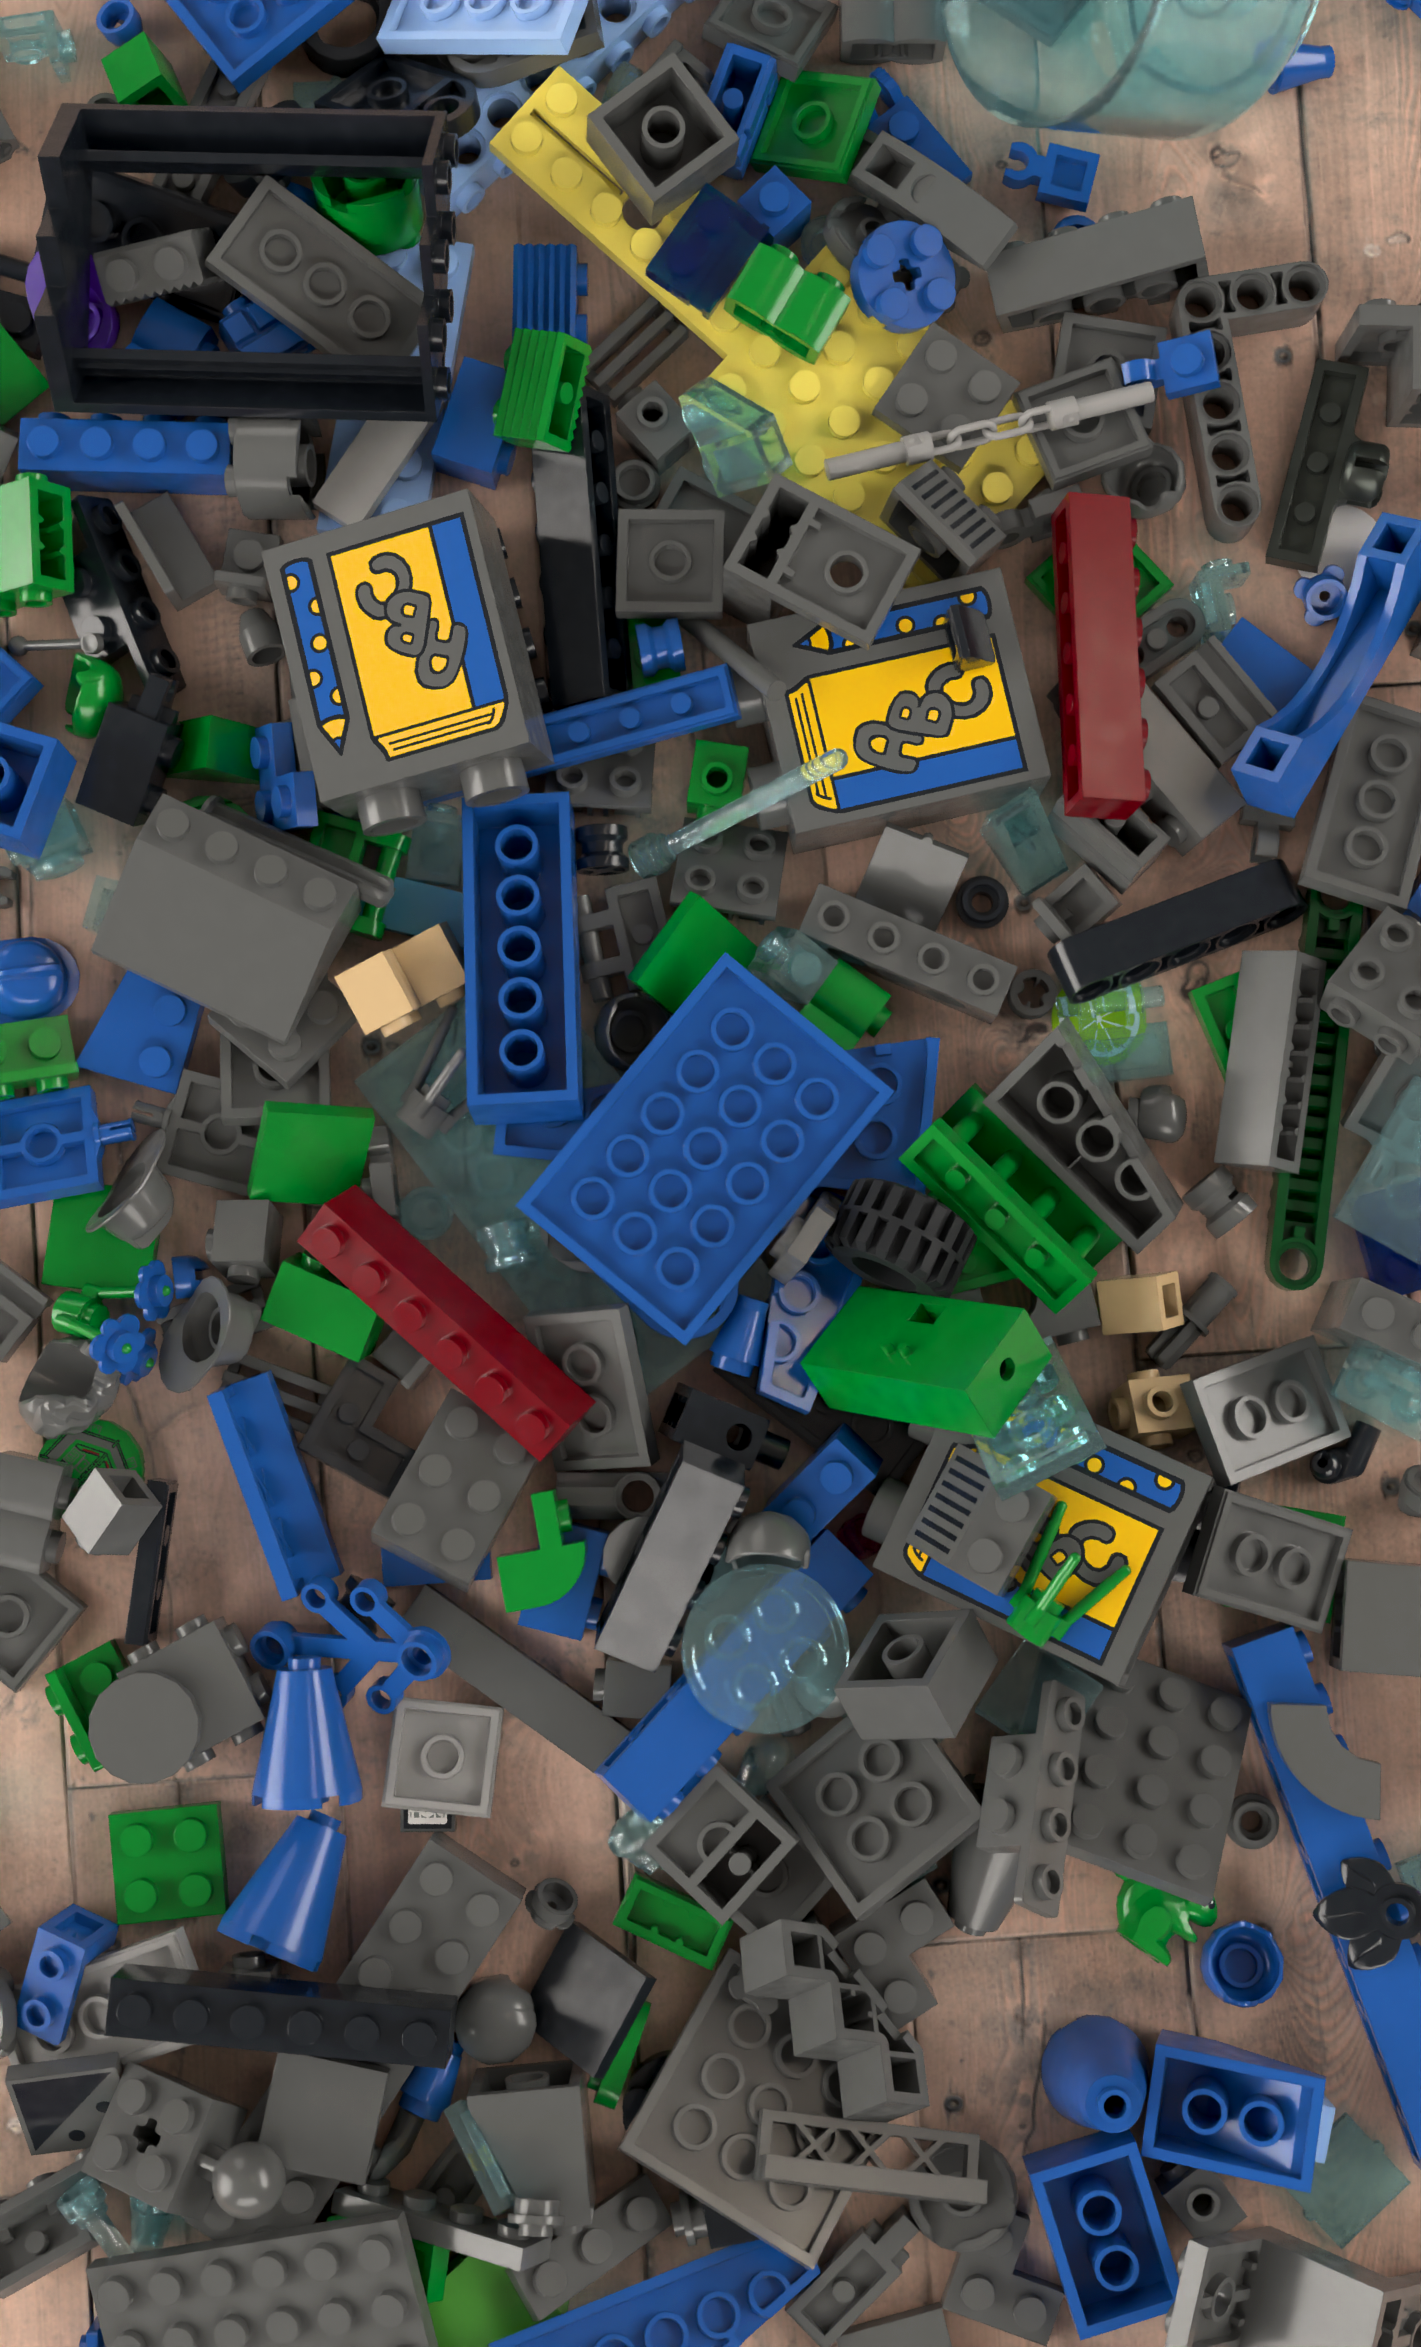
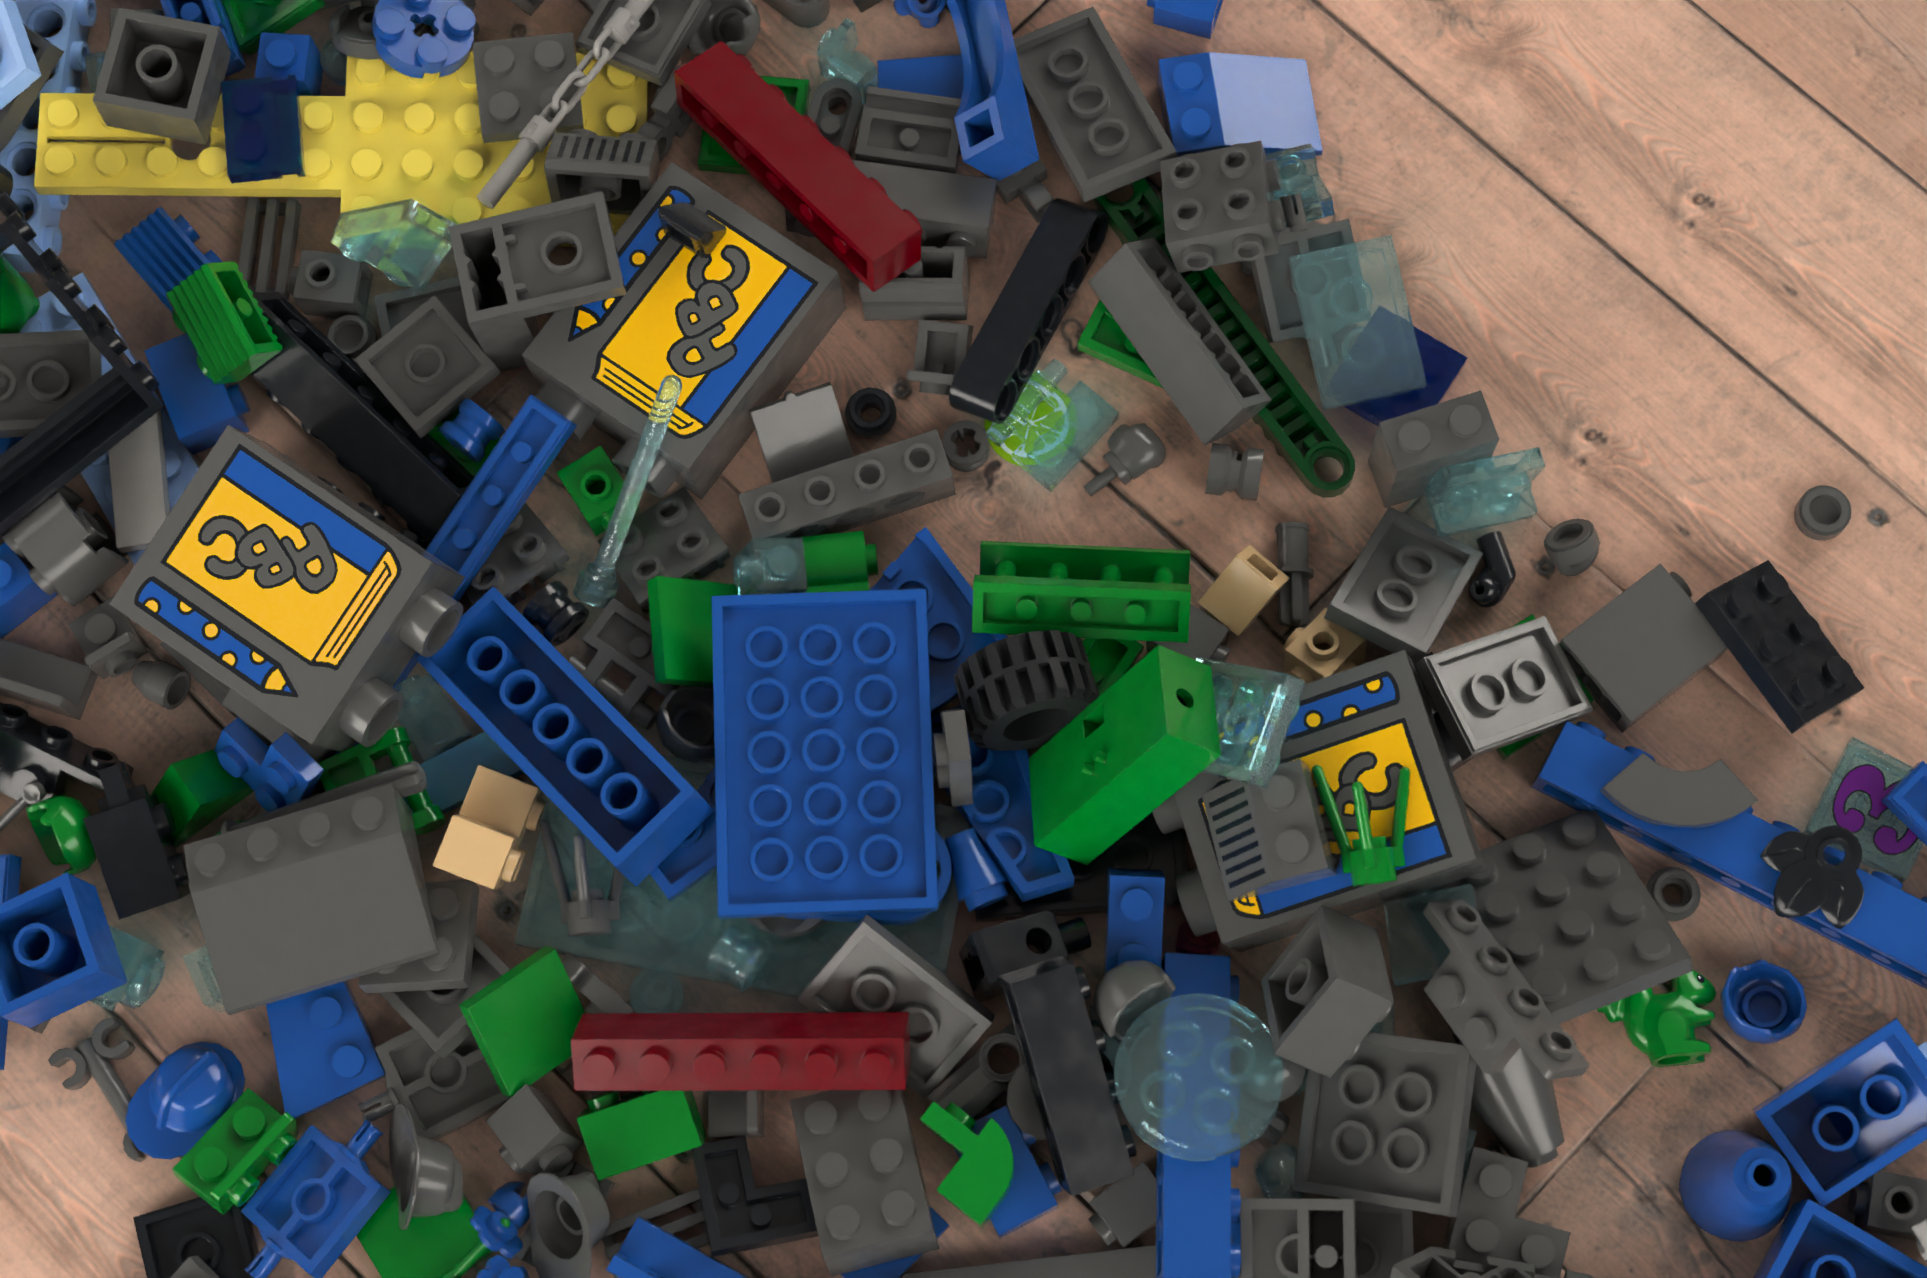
camera: 35 degrees left, 10 degrees down
dark grey bar [678,619,786,701] -> none
green brick [724,242,851,365] -> none
clear light blue slope [979,787,1069,898] -> none
dark grey wedge [982,1016,1184,1255] -> none

